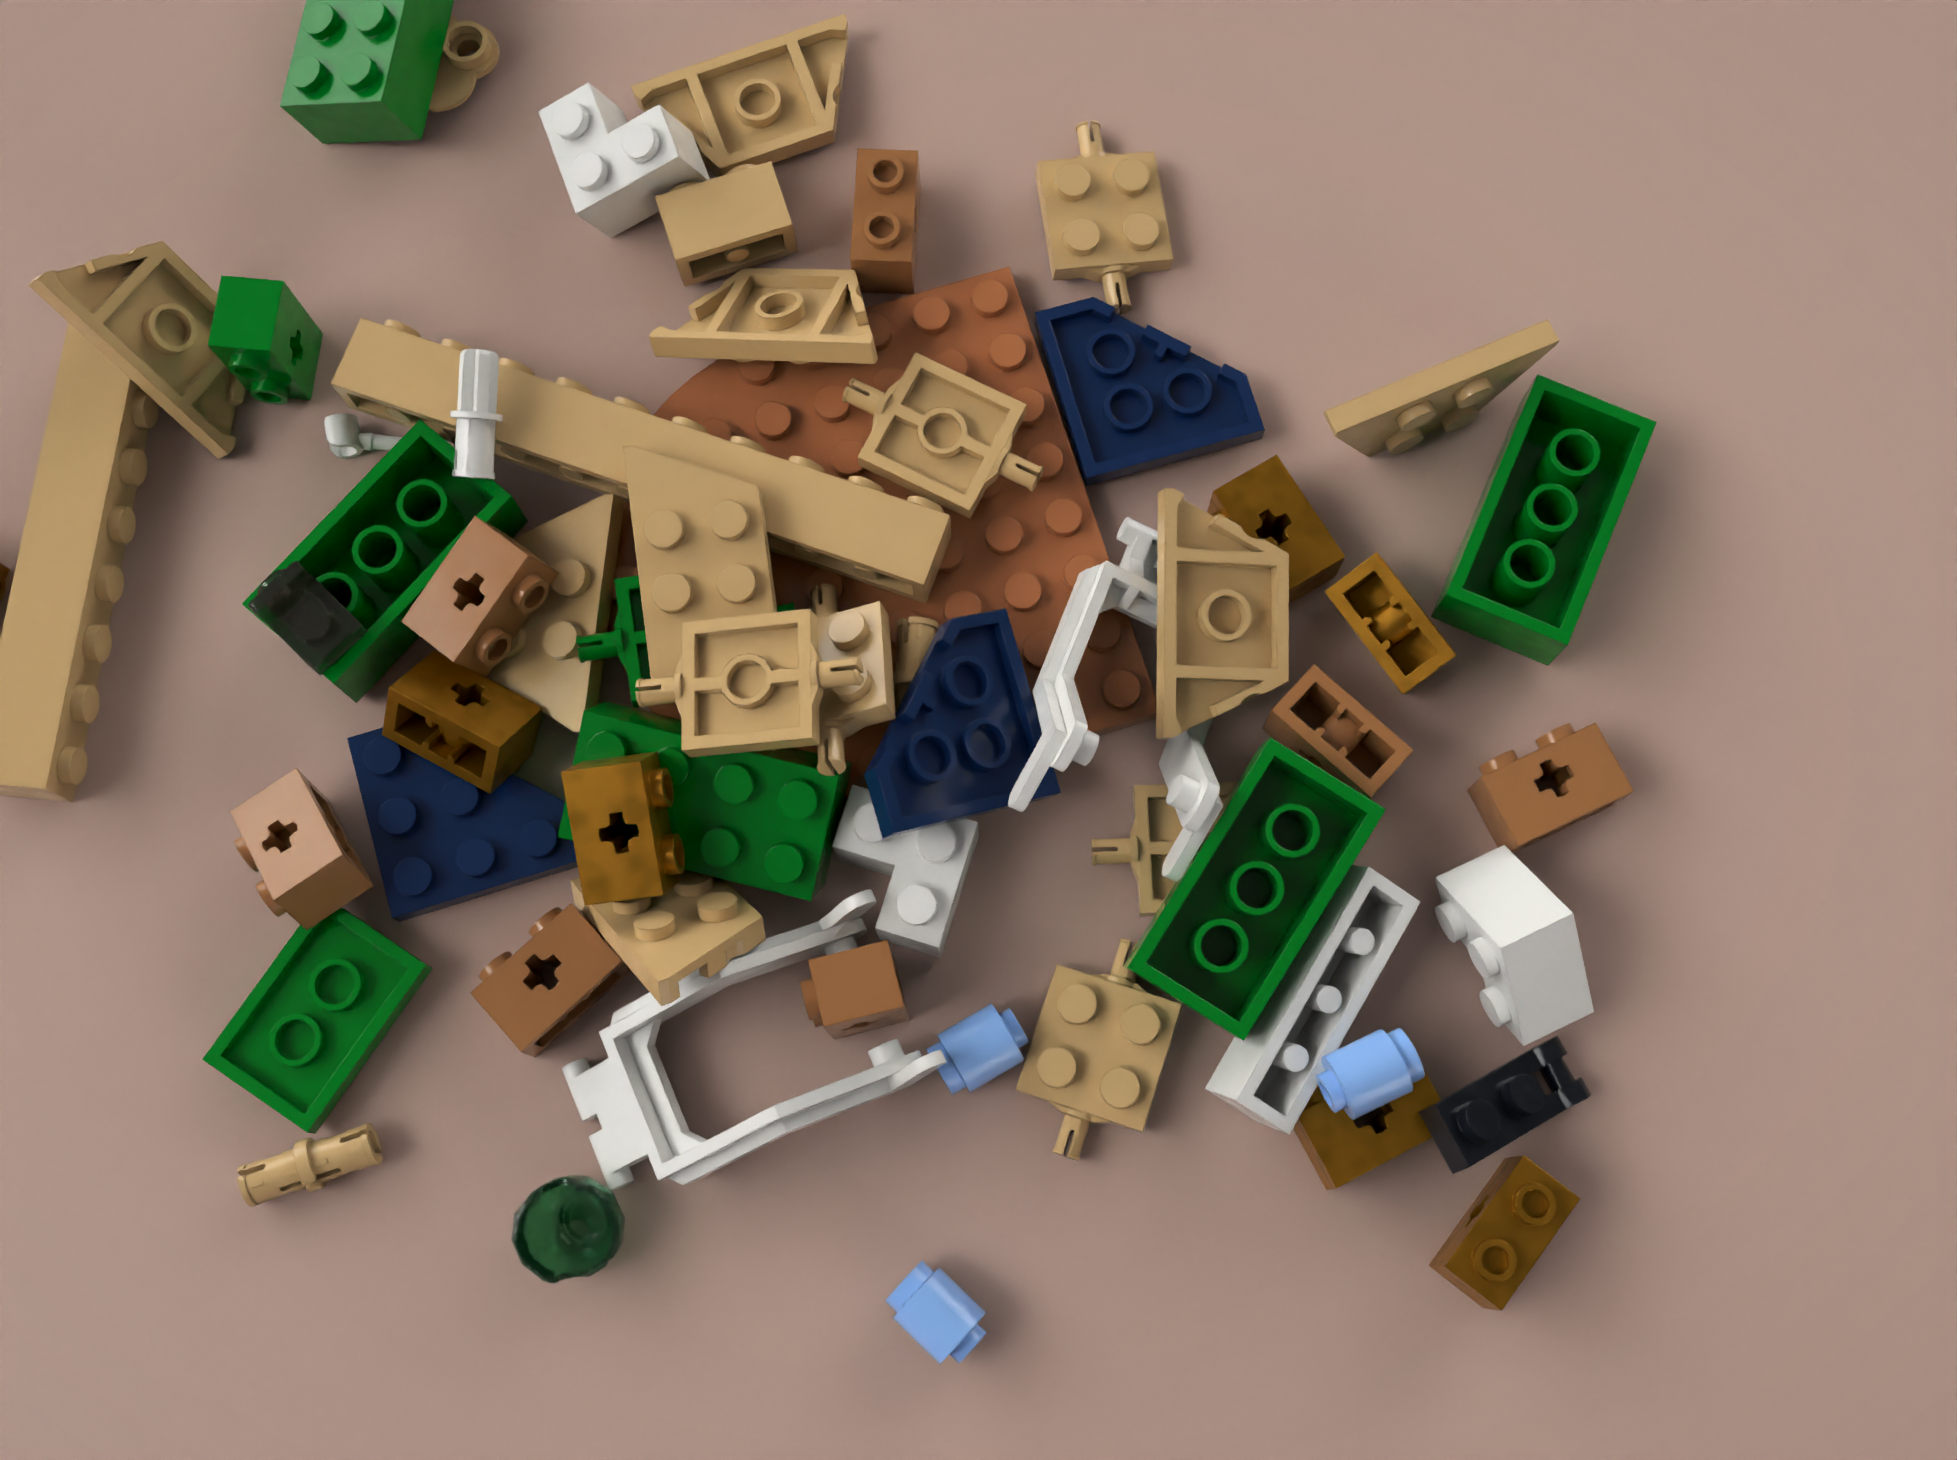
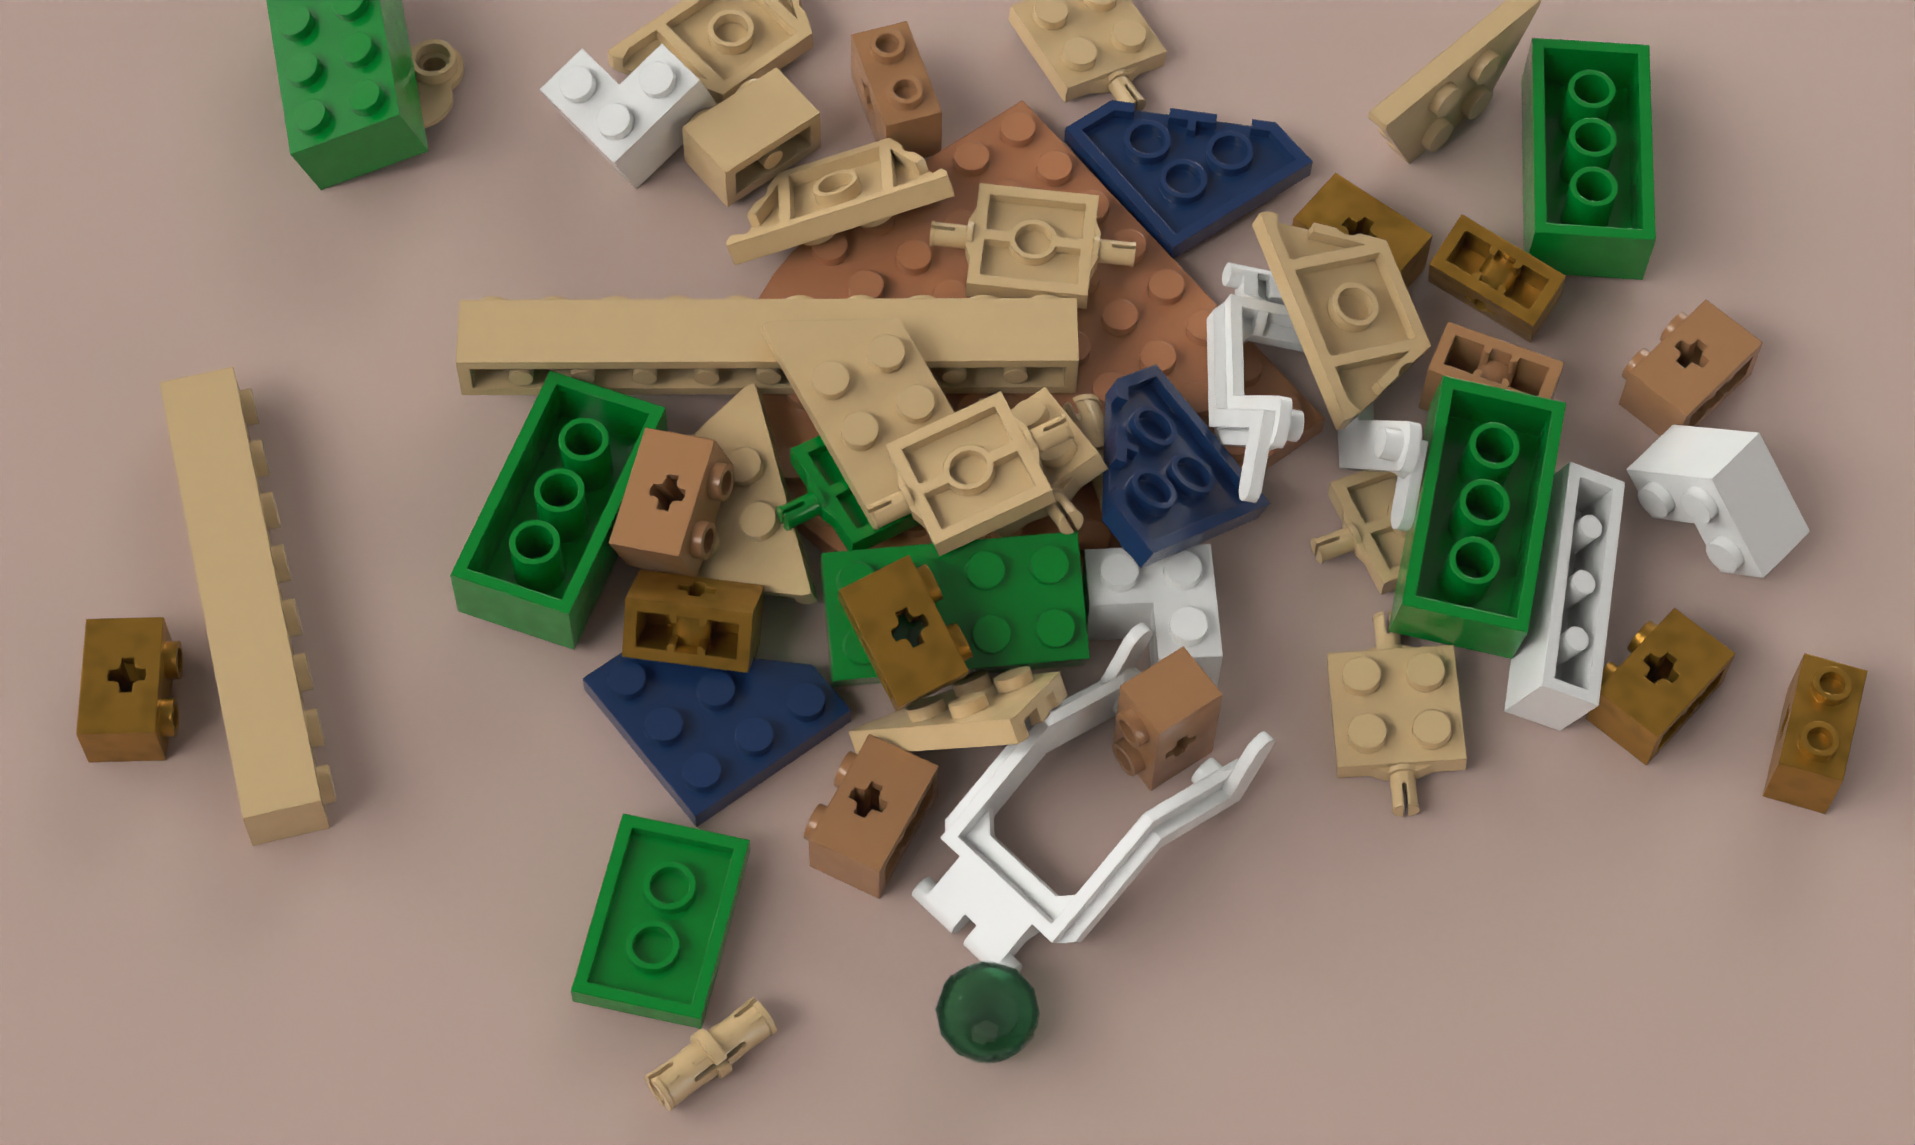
camera: 25 degrees left, 15 degrees down
tan wing [28,241,246,459] -> none
green brick [208,275,323,405] -> none
medium nougat brick [230,768,374,930] -> none
clear smoke bracket [248,561,368,676] -> none
white hand [324,413,402,459] -> none
white axle [450,349,503,479] -> none
light blue brick [885,1260,987,1364] -> none
light blue brick [926,1003,1029,1095] -> none
light blue brick [1316,1028,1425,1120] -> none
black plate [1419,1036,1591,1174] -> none

